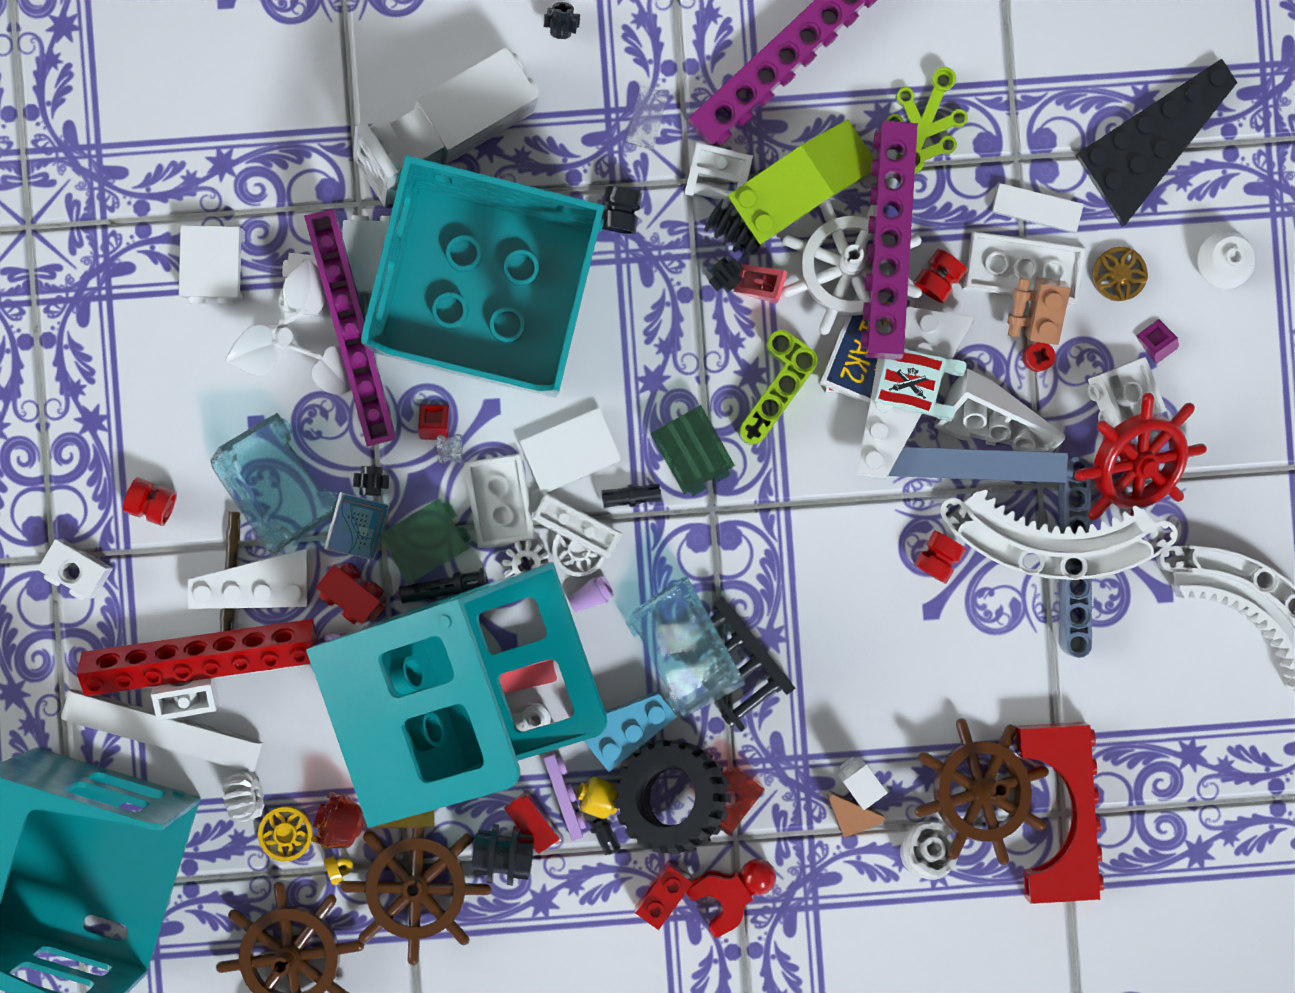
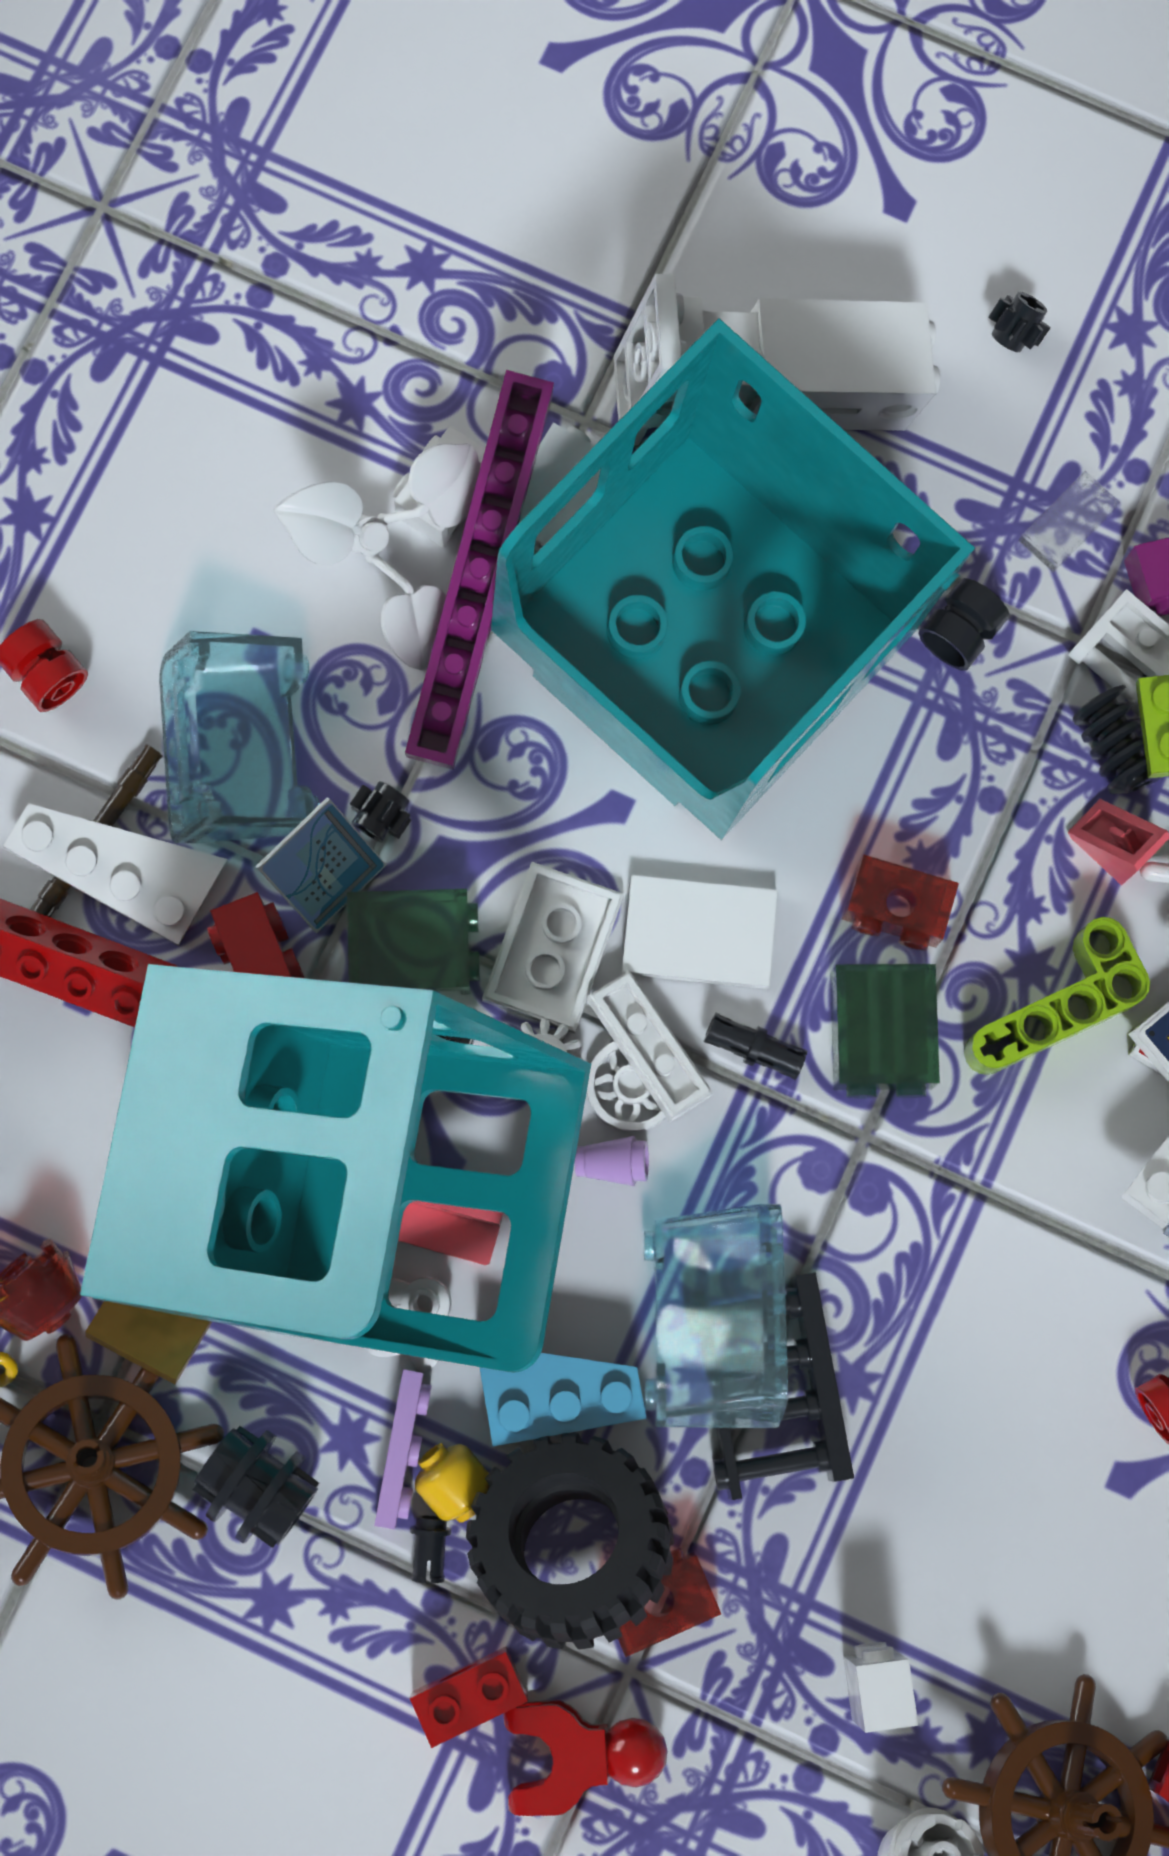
camera: 25 degrees right, 10 degrees down
white panel [179,225,245,305] -> none
red slope [418,404,449,440] -> none
clear wheel [437,434,463,464] -> none
red panel [504,790,562,855] -> none
black gear [708,257,744,293] -> none
nougat slope [827,790,885,838] -> none
none -> clear red brick [842,855,959,951]

